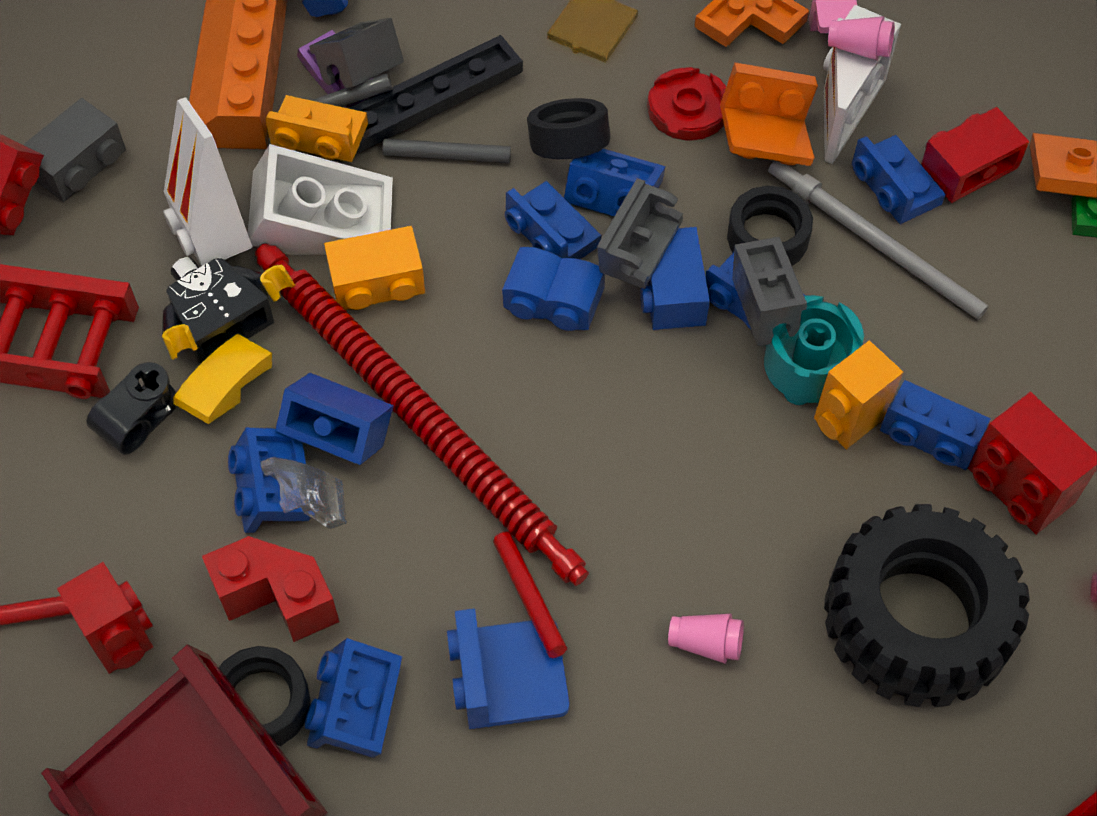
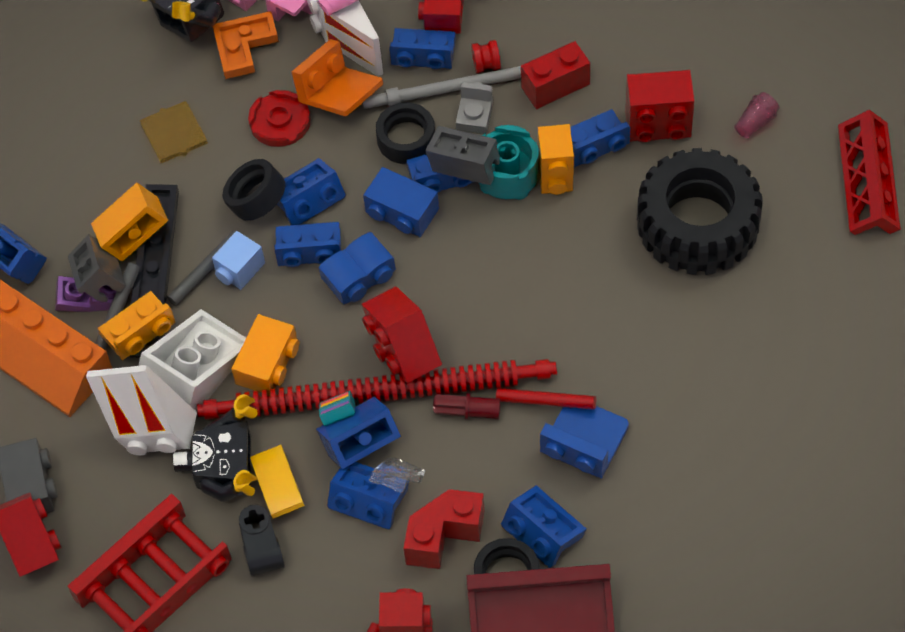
camera: 50 degrees left, 0 degrees up
dark grey hinge [597,178,683,289] -> none
bright pink cone [668,613,744,664] -> none
none -> light orange brick [91,182,168,262]
none -> light blue brick [212,231,265,290]
none -> teal tile [319,391,355,426]
none -> red brick [361,286,442,383]
none -> dark red axle [433,393,500,420]
none -> light grey bracket [455,82,493,134]
none -> red wheel [471,40,501,74]
none -> red brick [521,41,591,109]

